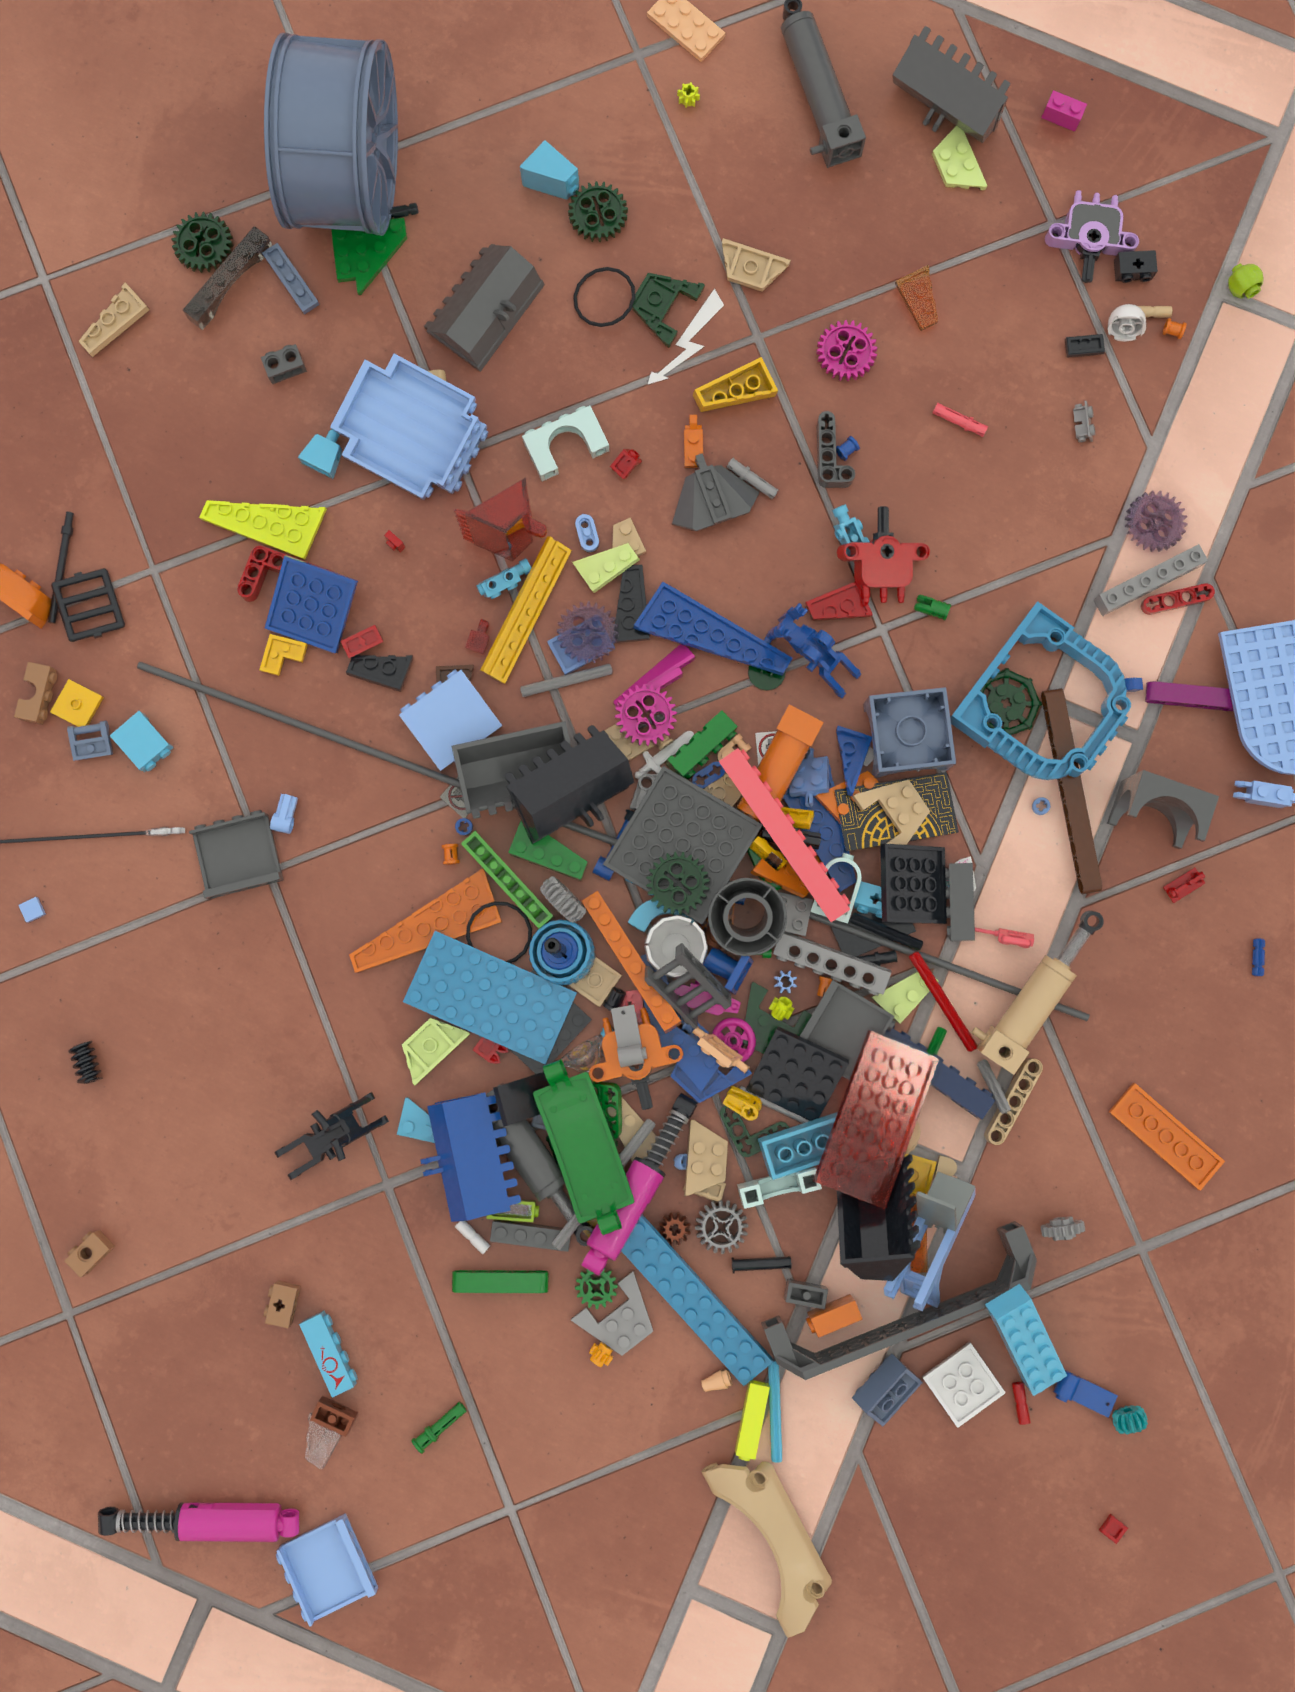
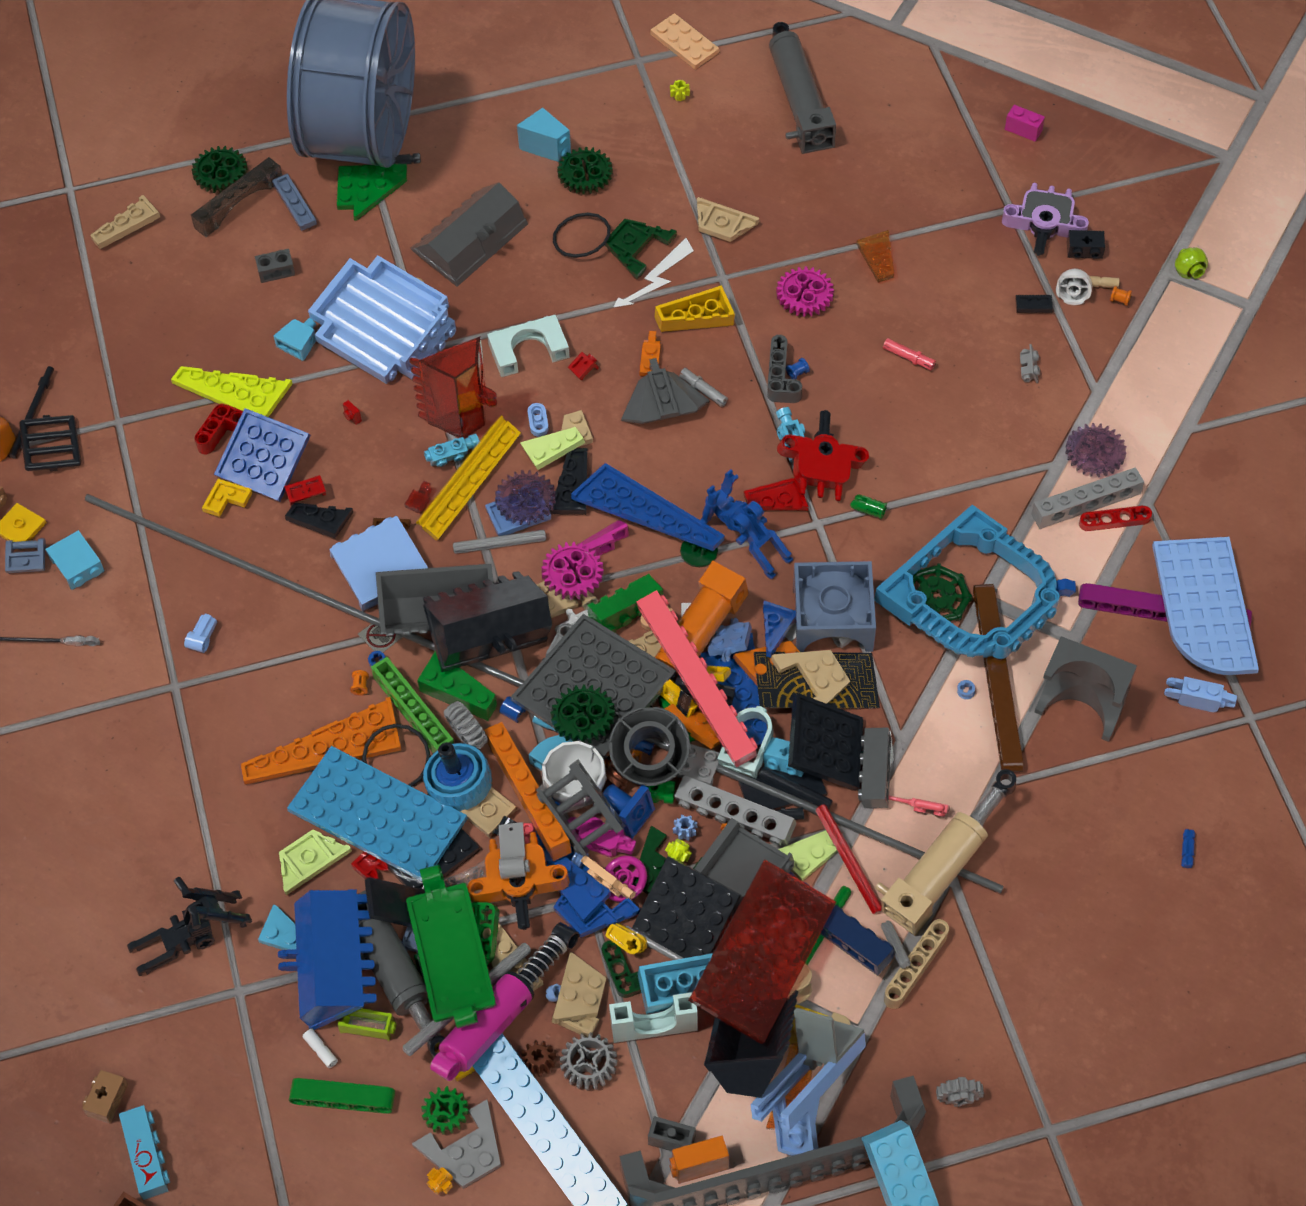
camera: 10 degrees right, 25 degrees down
dark grey panel [189,810,284,899] -> none
dark grey brick [490,1219,571,1252] -> none
blue beam [692,762,725,789] -> none
black pin [731,1256,792,1274] -> none
dark grey piece [892,26,1011,143] -> none
yellowish green wing [932,126,987,190] -> none
orange plate [1109,1083,1225,1191] -> none
red hinge [1163,867,1205,903] -> none

